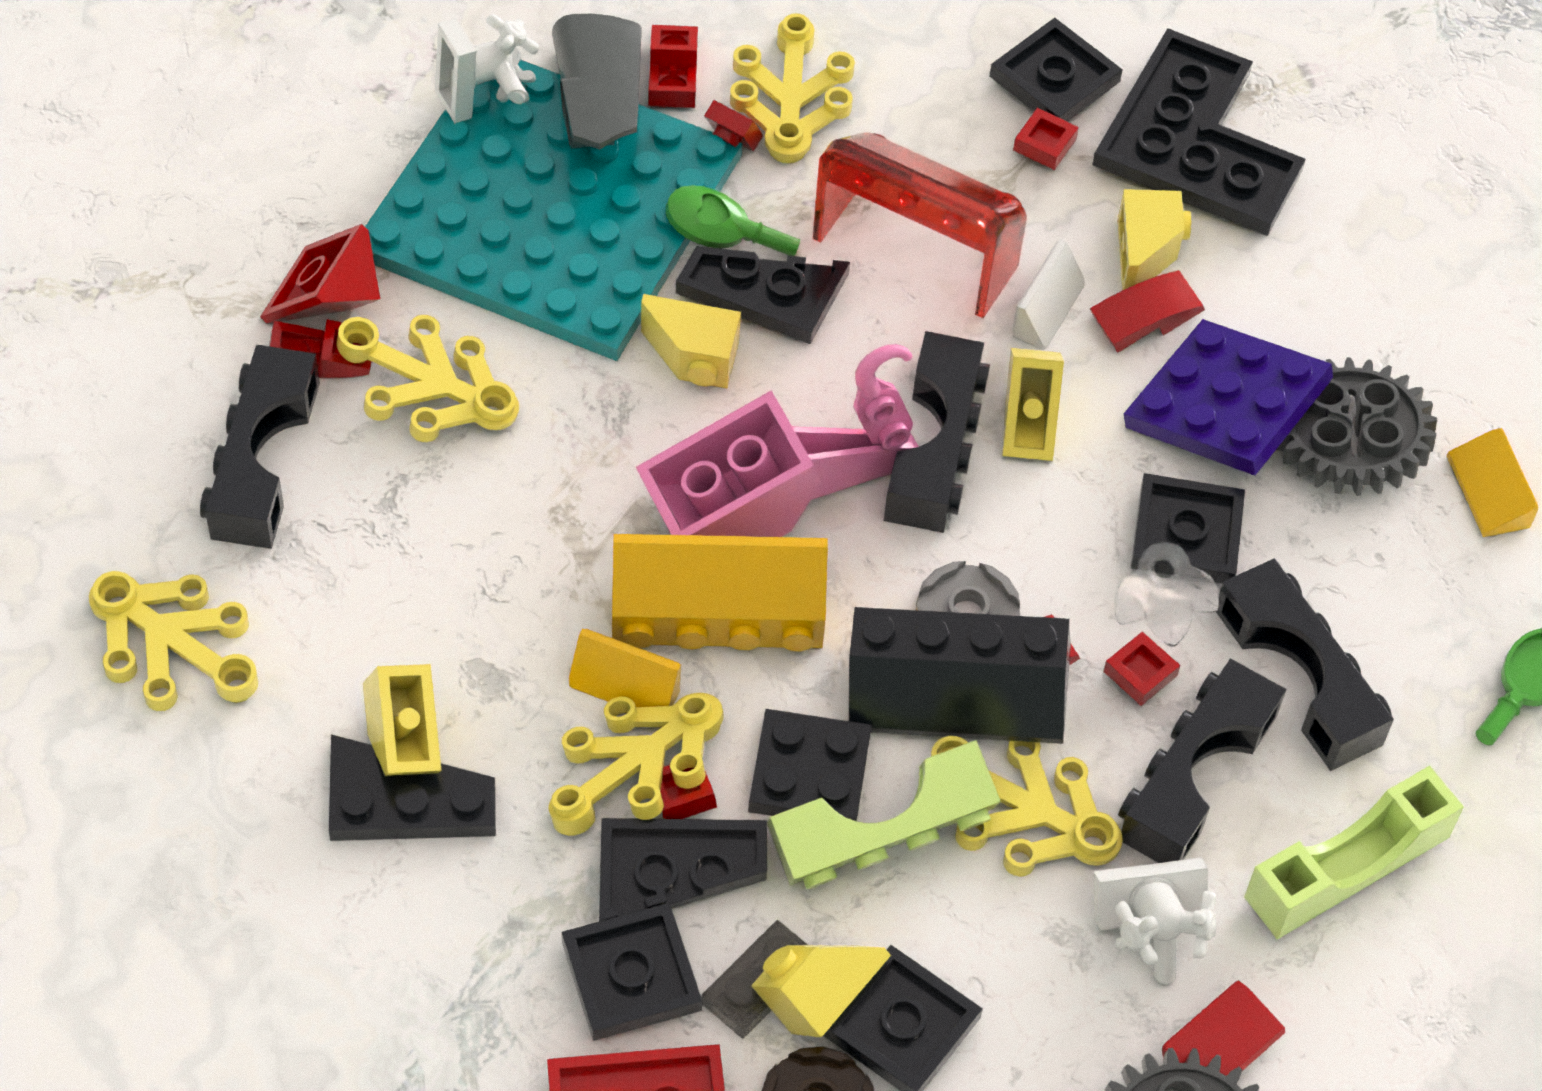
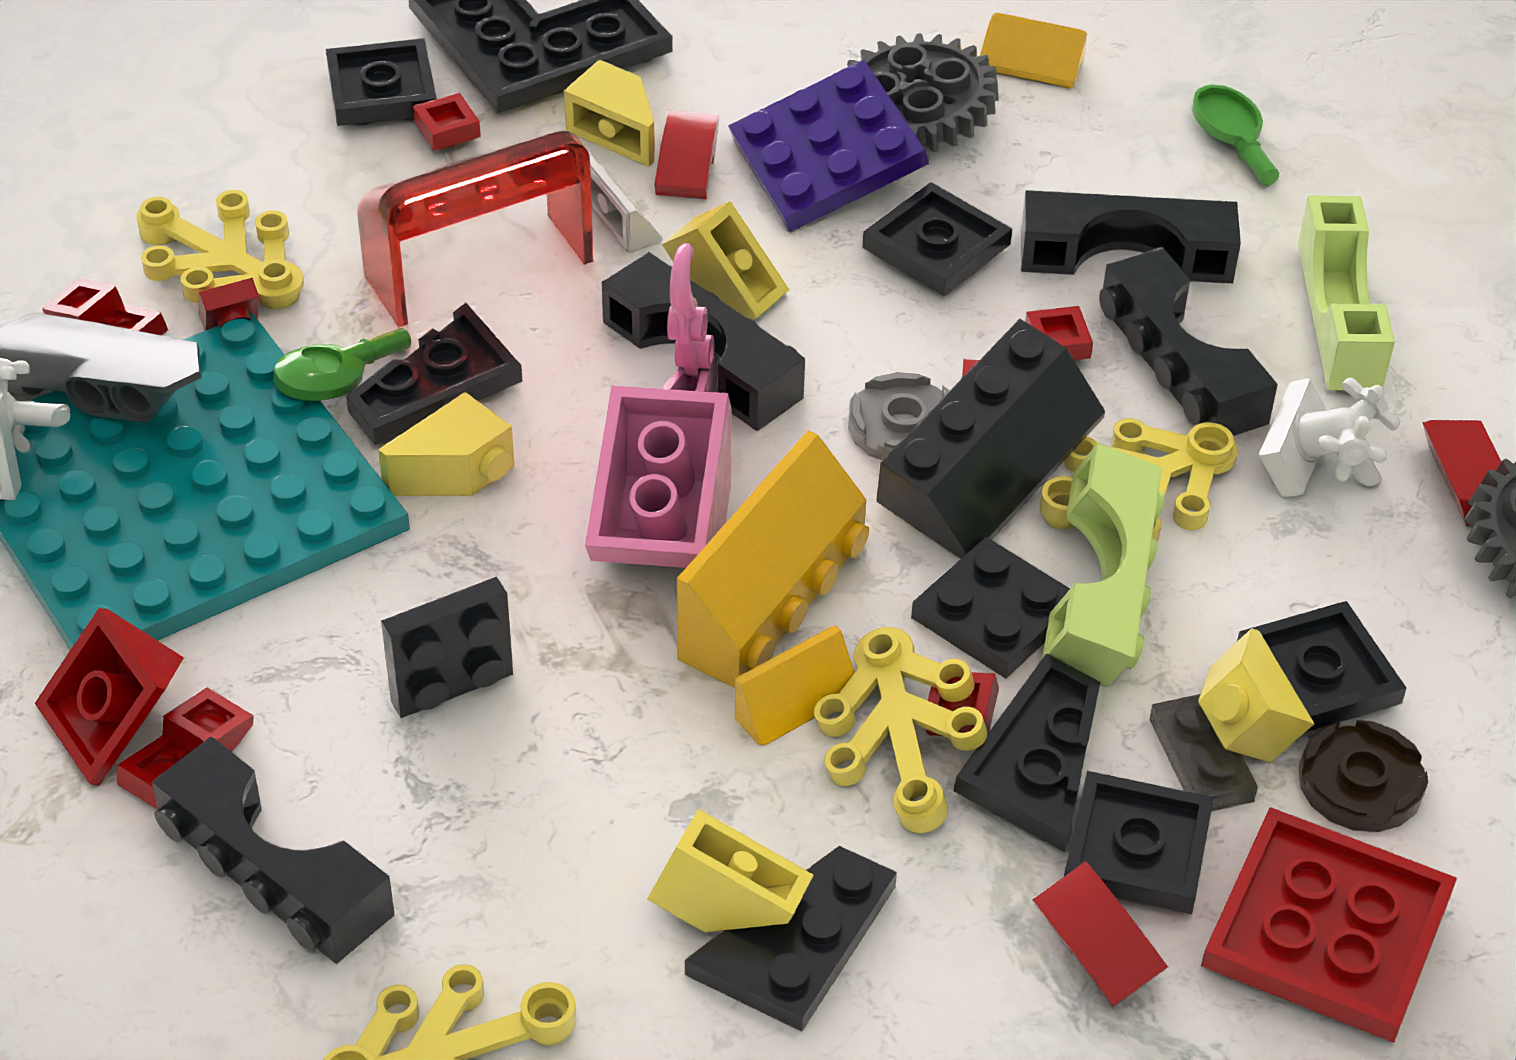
camera: 55 degrees left, 10 degrees down
light yellow plant [337,315,519,442] -> none
clear plate [1114,542,1219,647] -> none
none -> black plate [381,576,513,719]
none -> red slope [1032,861,1168,1008]

